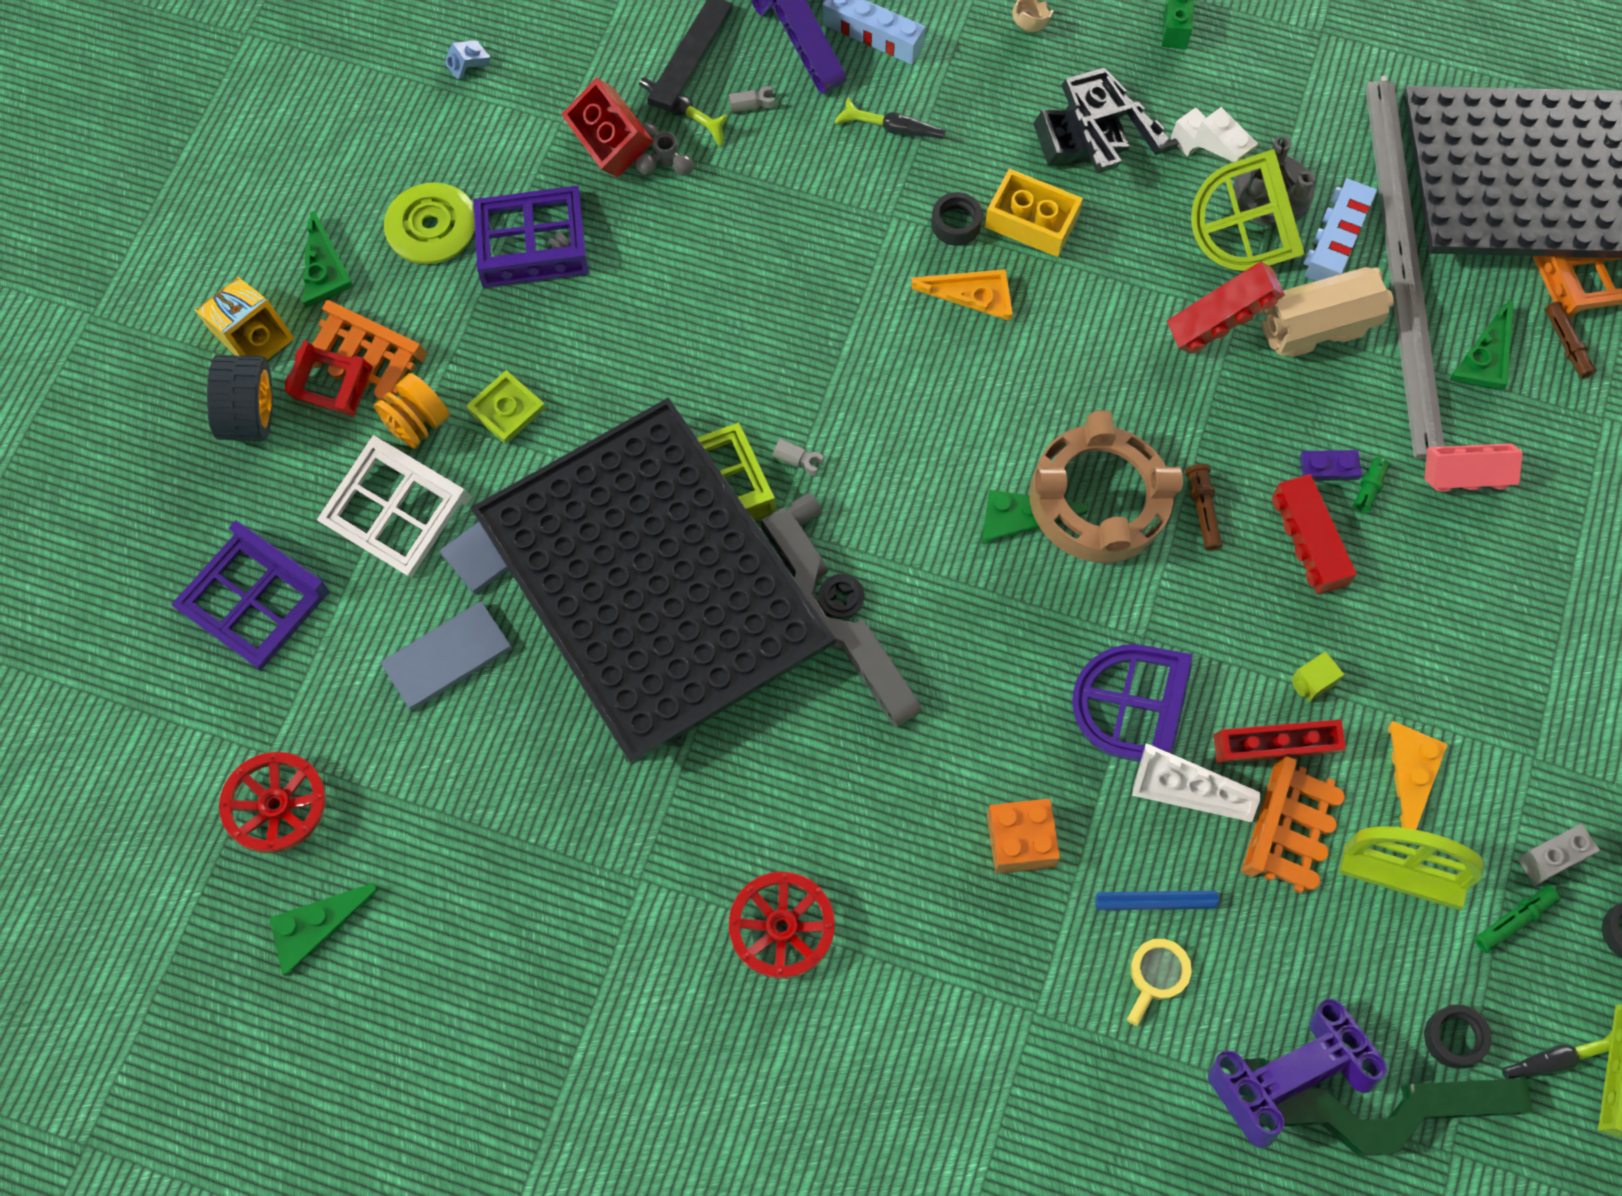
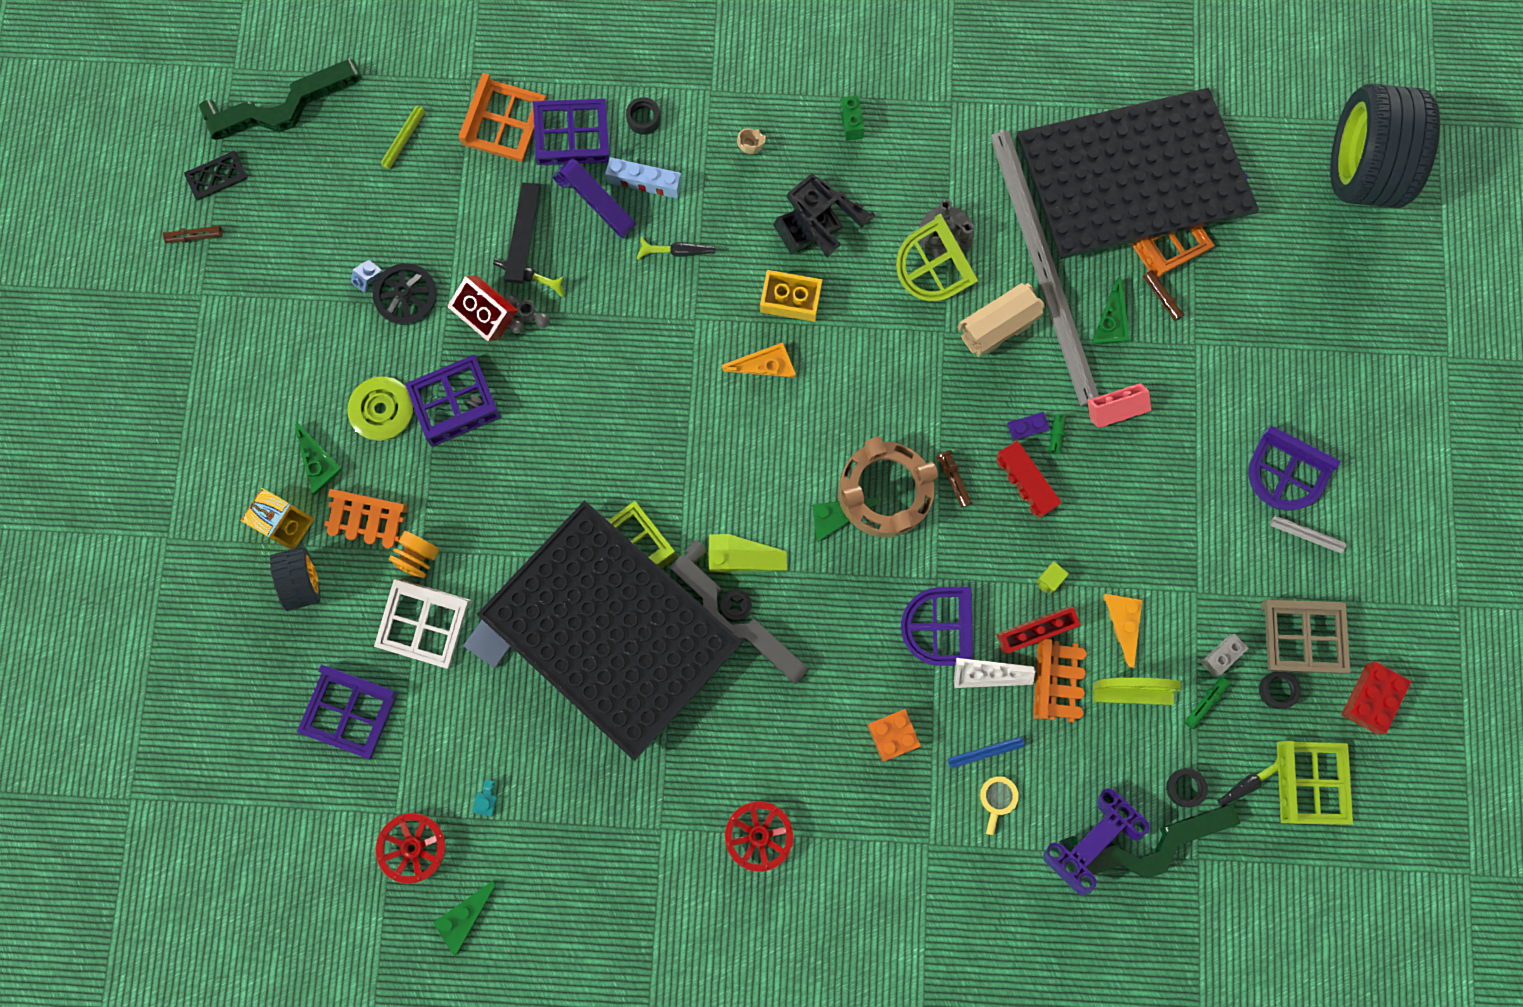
camera: 15 degrees left, 10 degrees up
red window [284,340,373,418] -> none
sand blue tile [380,601,512,711] -> none
lime plate [466,370,546,445] -> none
light grey bar [729,86,775,113] -> none
light grey bar [773,439,824,476] -> none
black tyre [931,192,983,246] -> none
red brick [1166,261,1285,354] -> none
white arch [1170,107,1258,162] -> none
light blue brick [1304,178,1377,281] -> none
none -> black wheel [373,263,437,325]
none -> teal plate [472,780,498,817]
none -> lime wedge [709,534,787,573]

